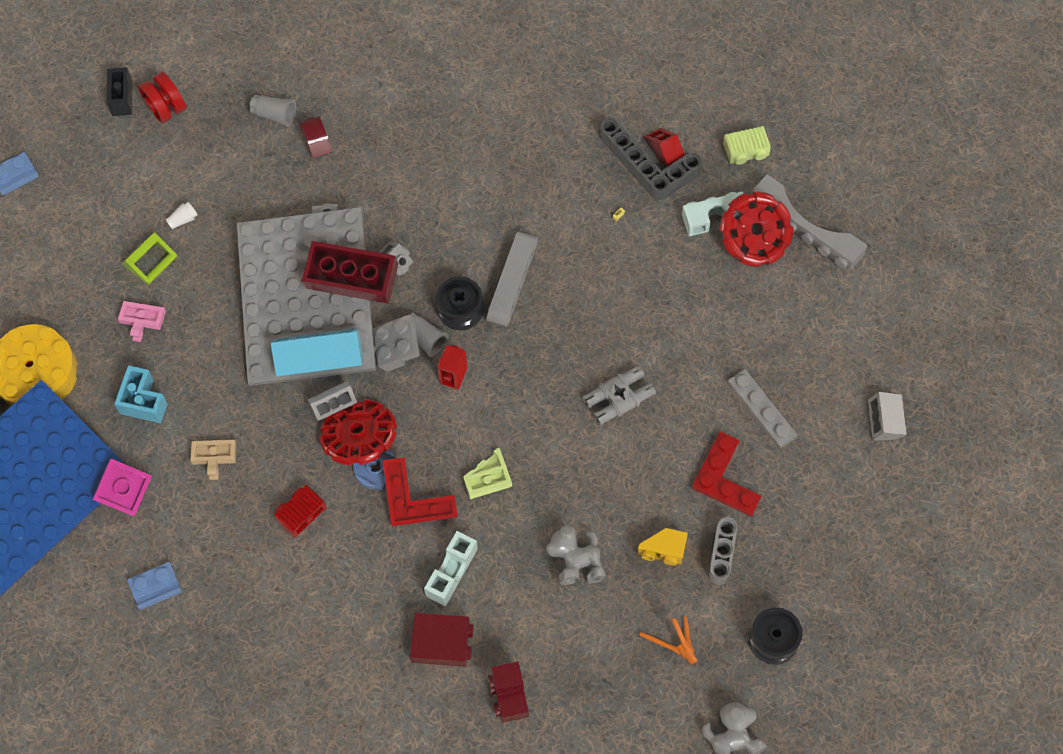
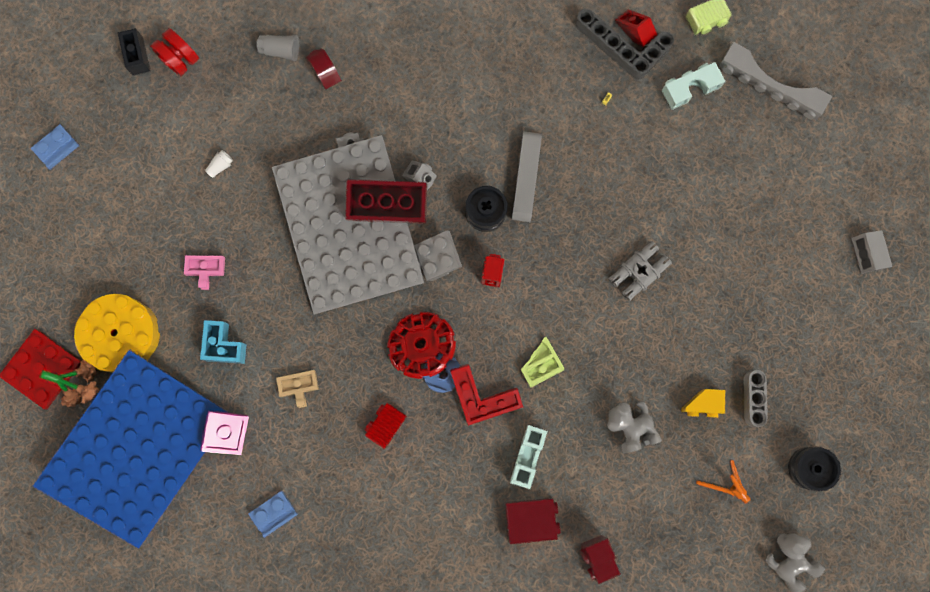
camera: 15 degrees left, 15 degrees up
lime tile [122,232,178,285] -> none
medium azure brick [271,328,363,377] -> none
light grey brick [307,381,357,421] -> none
light grey plant [410,312,449,357] -> none
red plate [692,431,762,517] -> none
red plate [720,191,793,267] -> none
light grey plate [727,369,798,449] -> none

